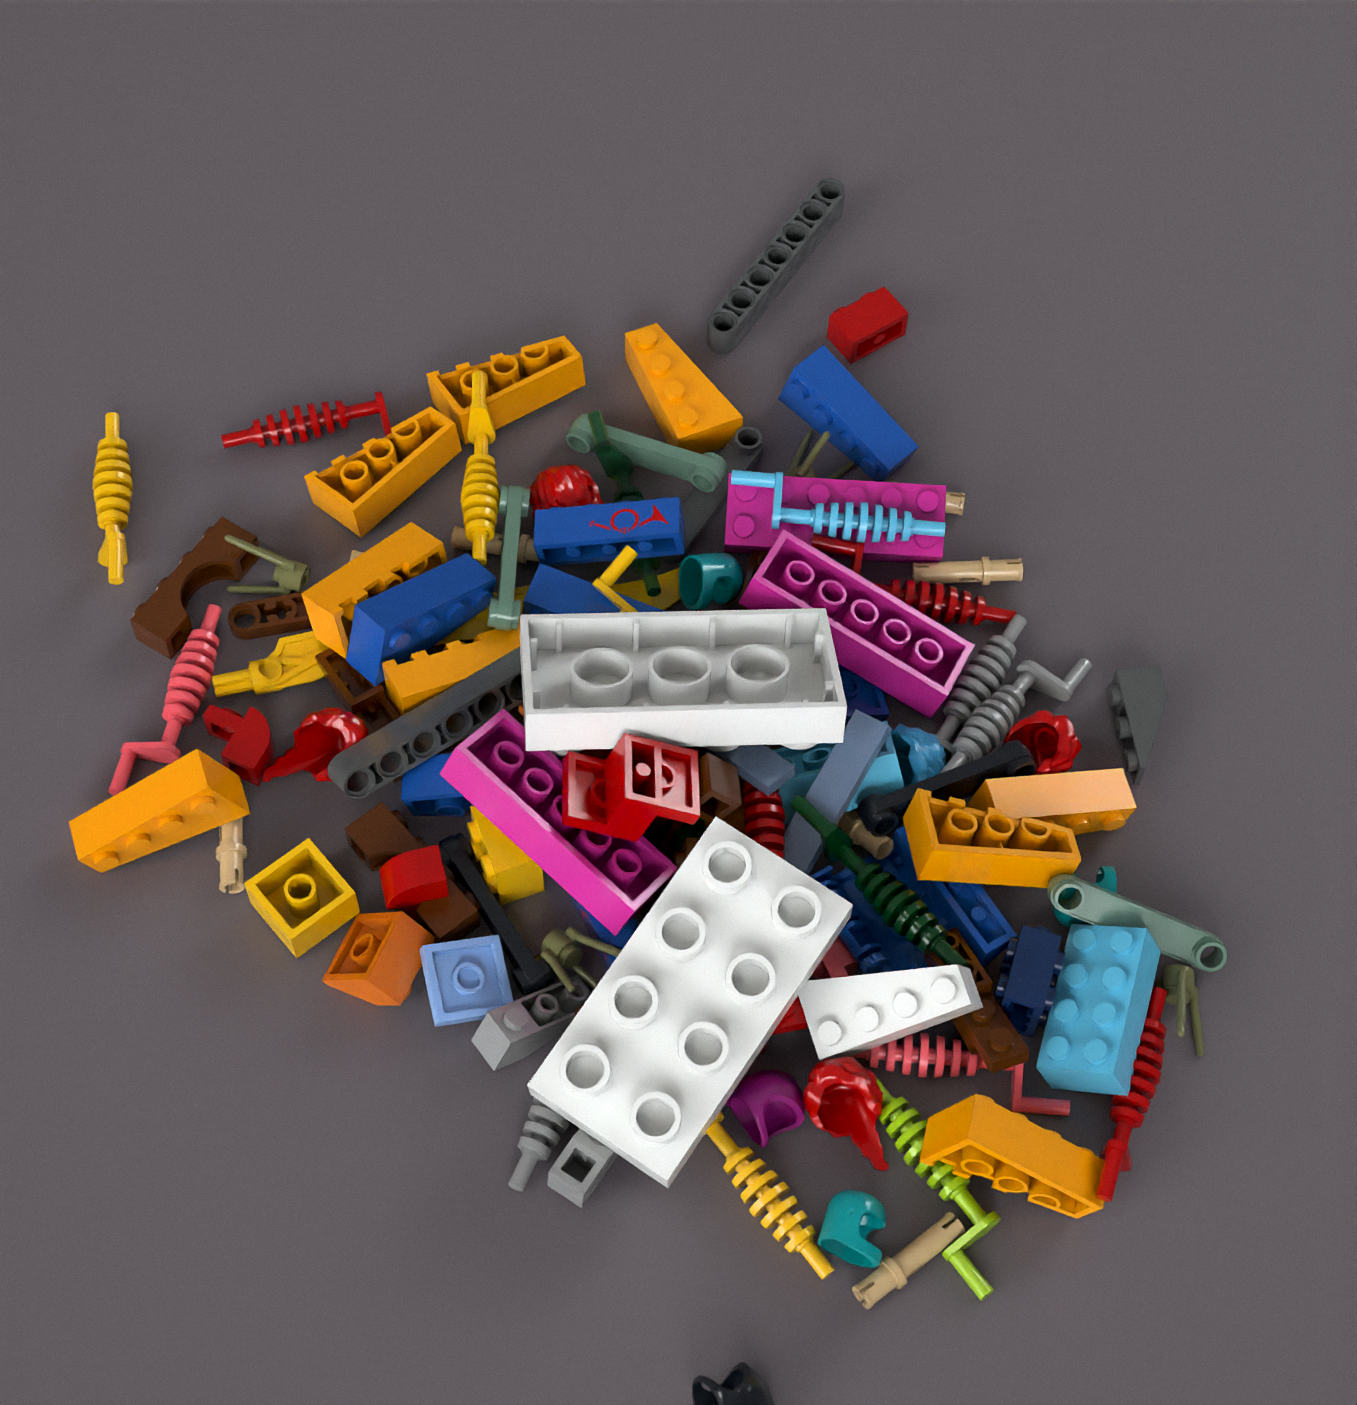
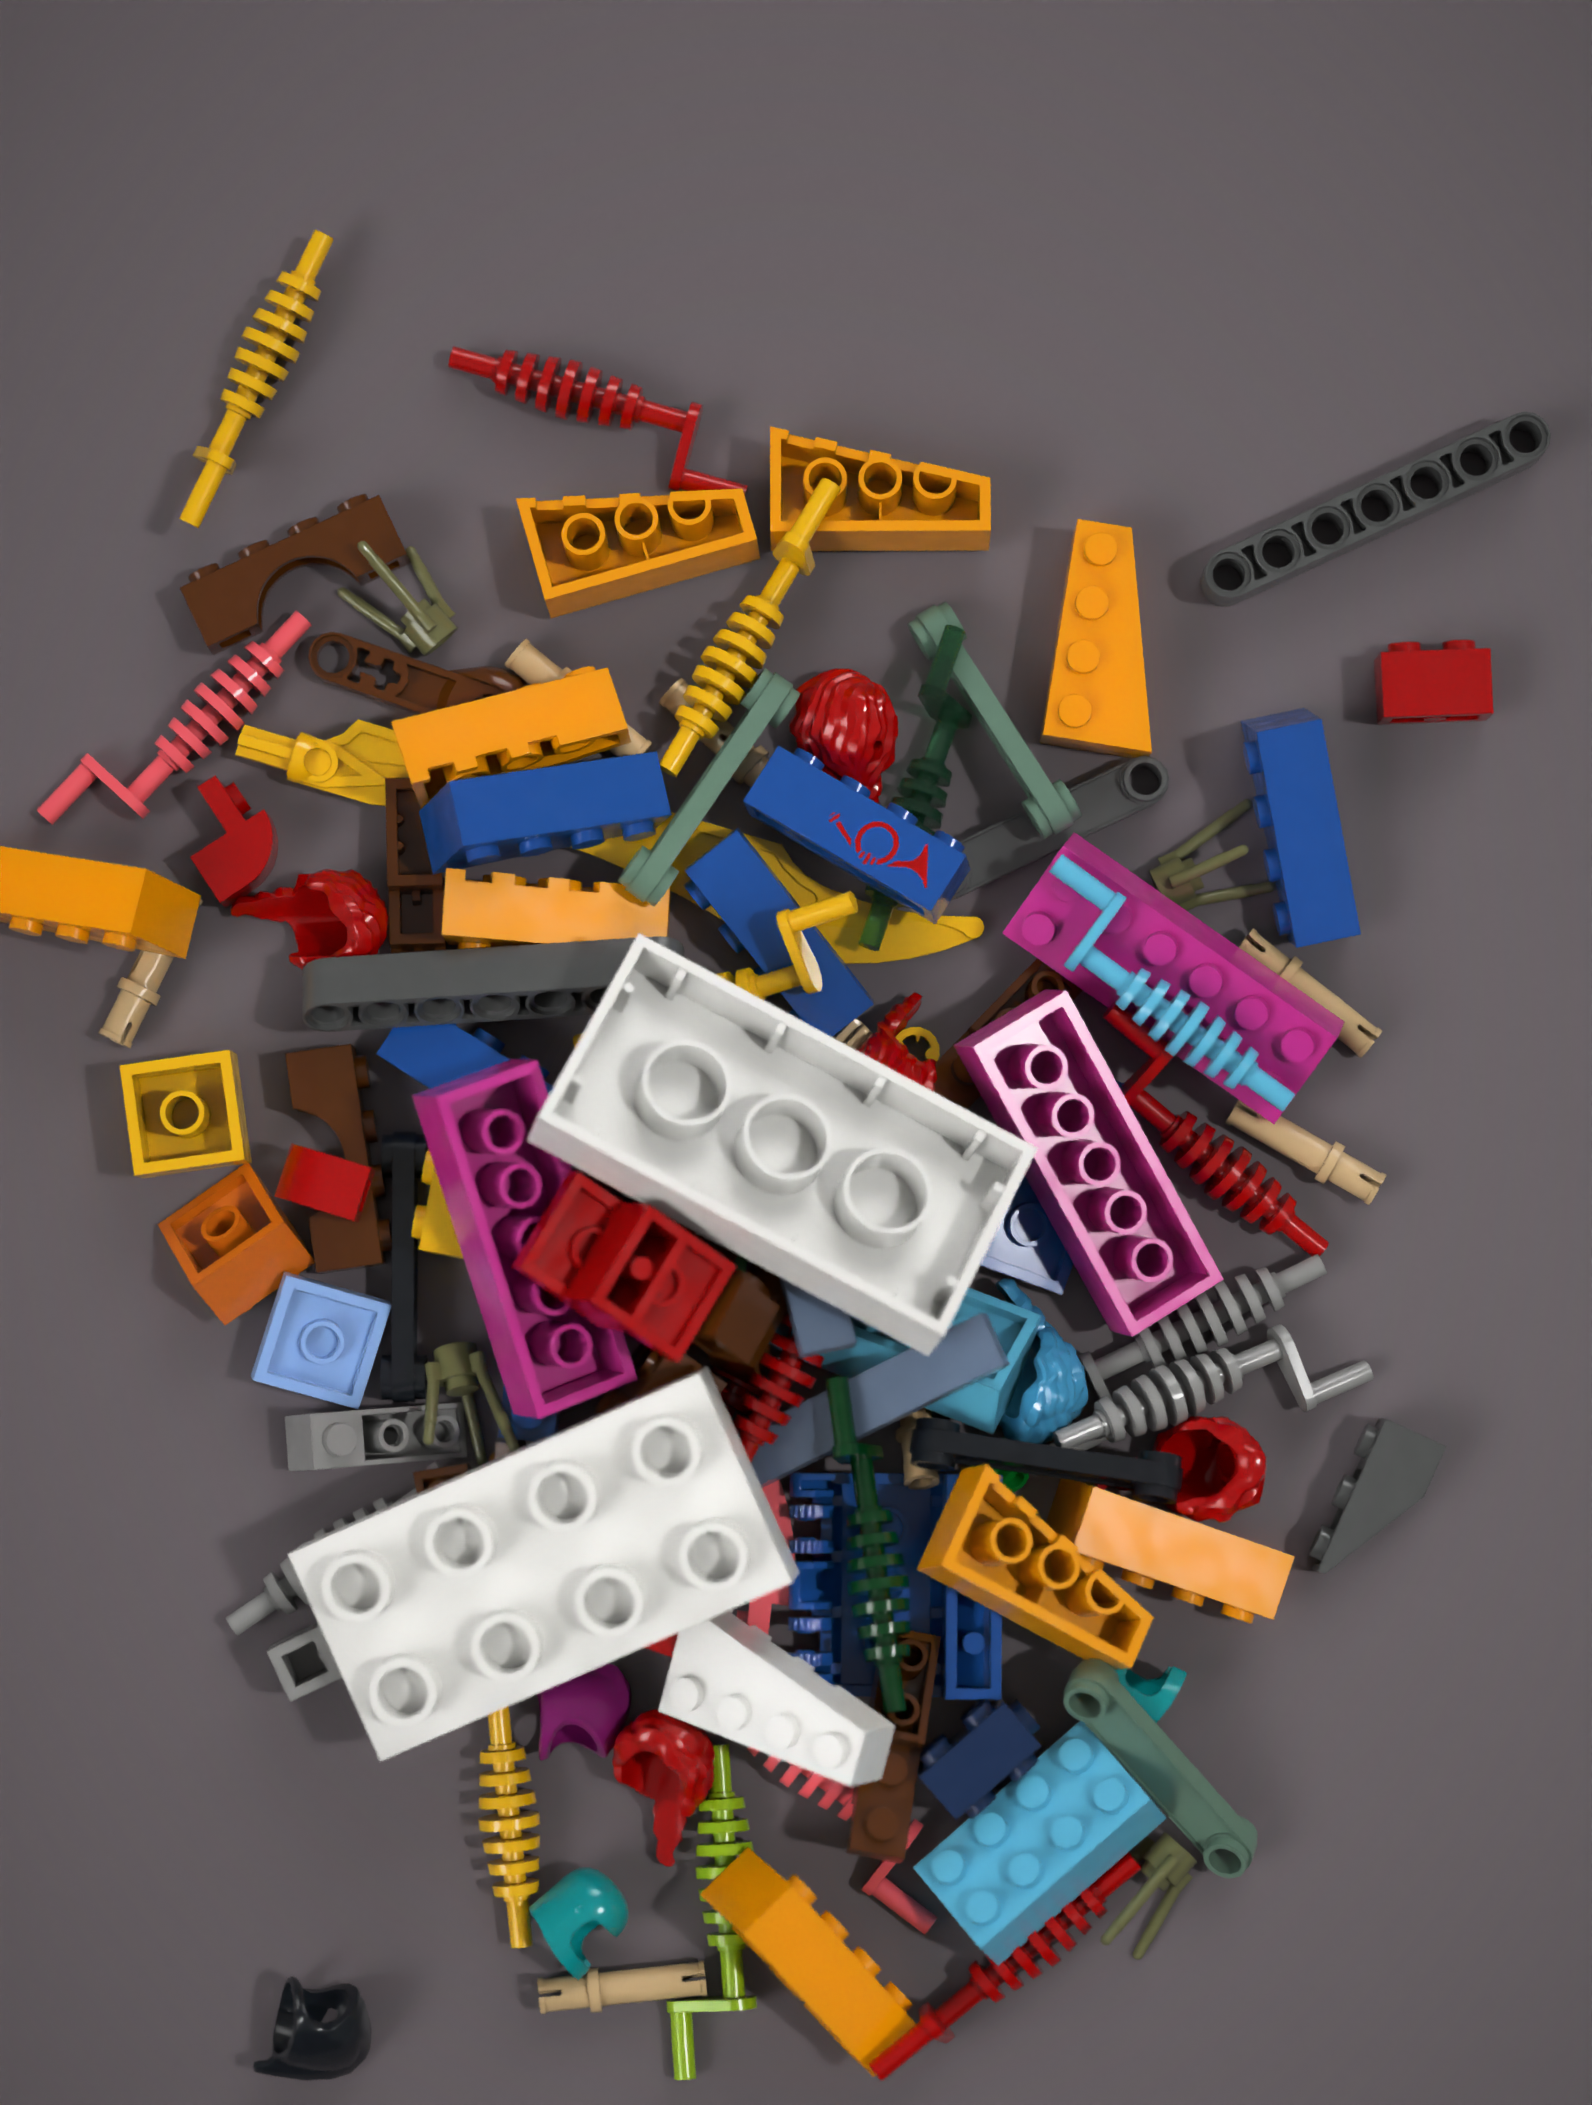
camera: 30 degrees right, 25 degrees up
teal helmet [679,552,743,611] -> none

